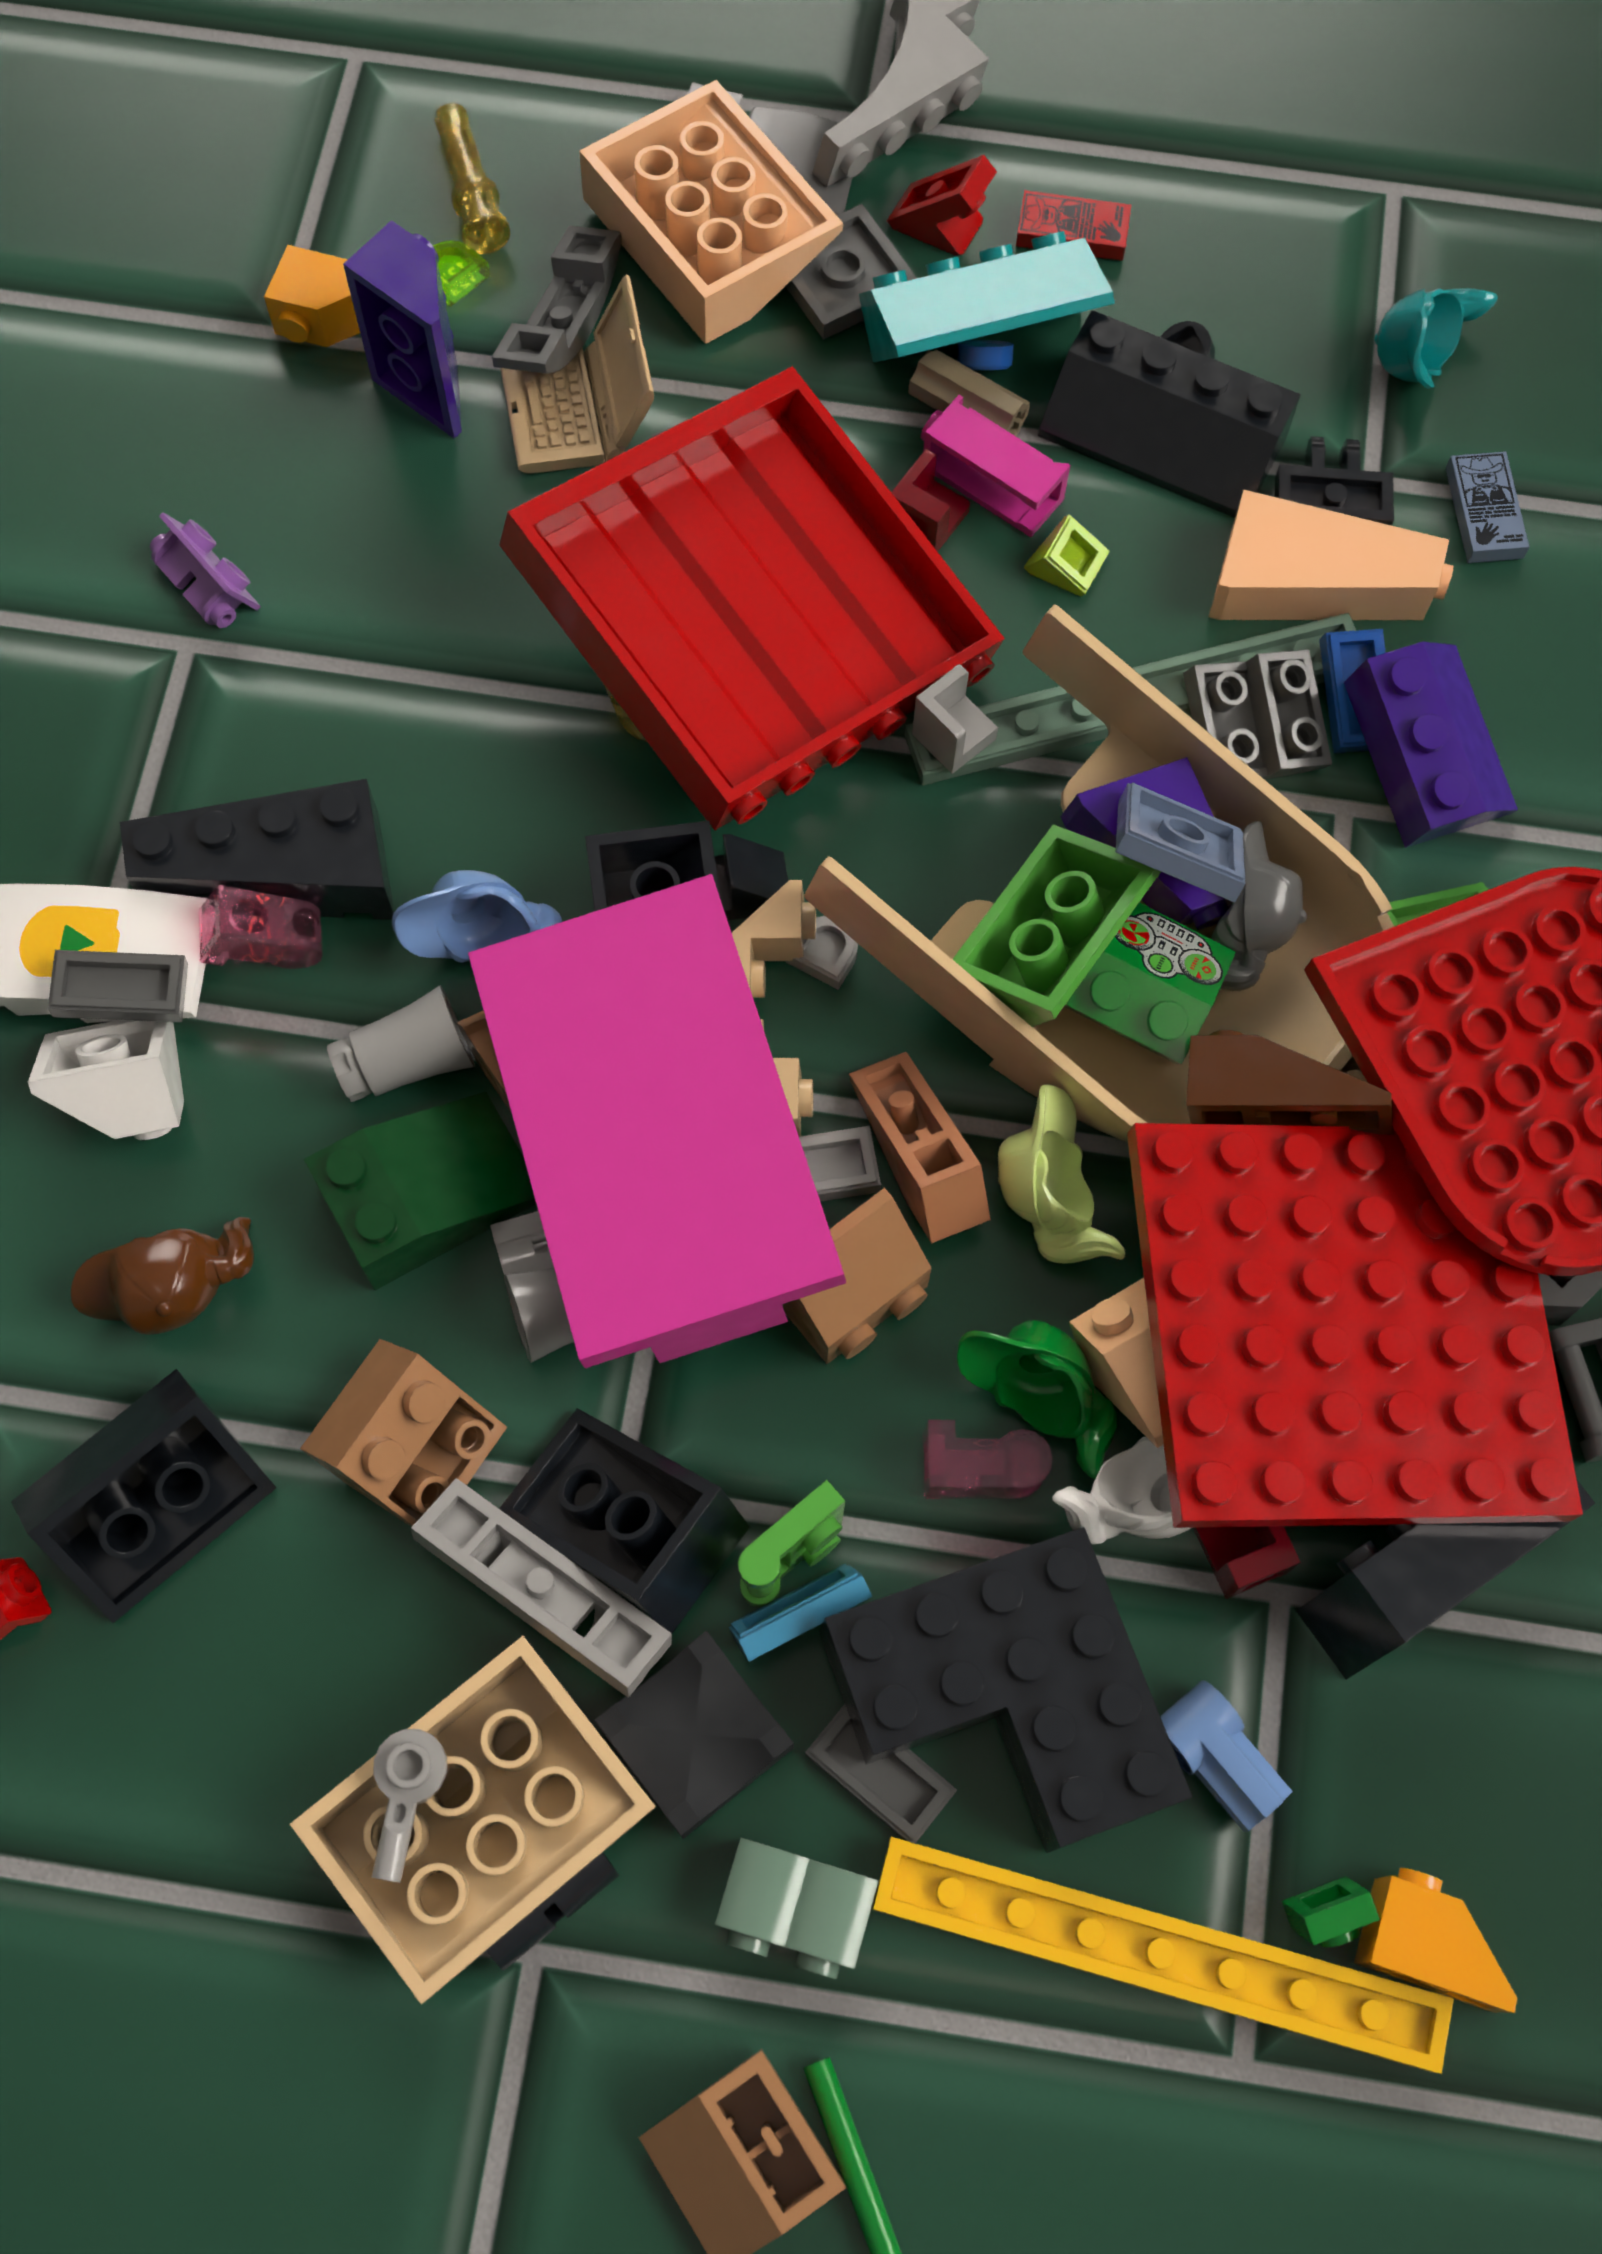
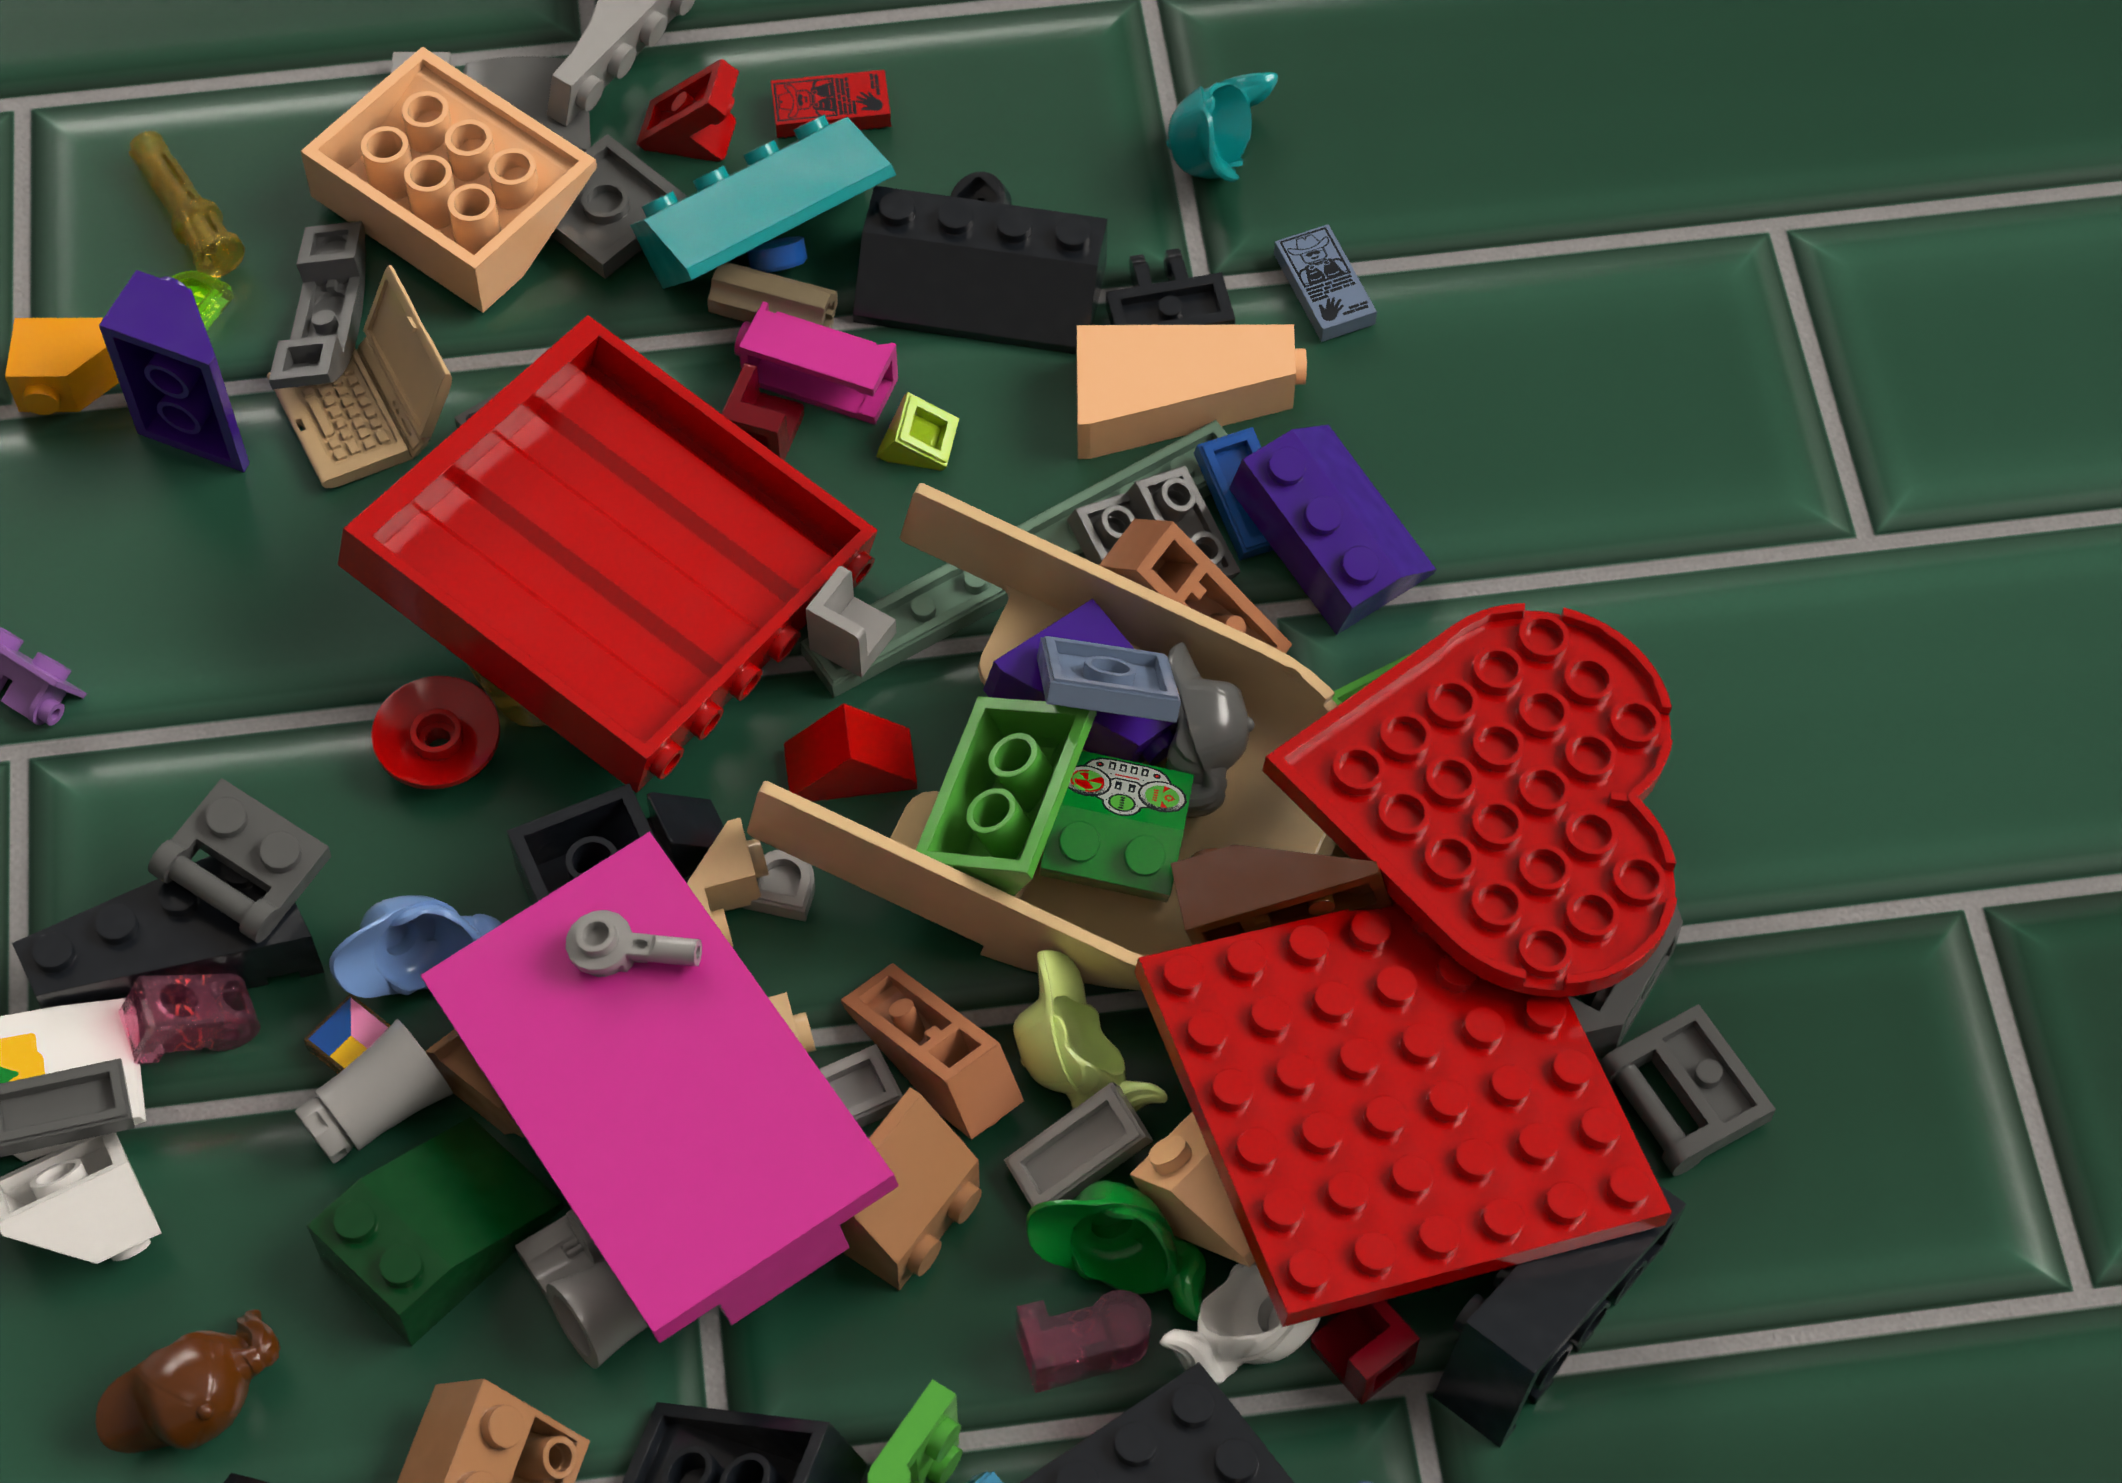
camera: 15 degrees left, 10 degrees down
none -> dark grey plate [148,778,331,943]
none -> tile [303,994,390,1074]
none -> red dish [371,676,501,789]
none -> light grey plate [566,910,702,977]
none -> red slope [784,703,918,802]
none -> light grey tile [1004,1082,1153,1207]
none -> nougat slope [1099,519,1293,654]

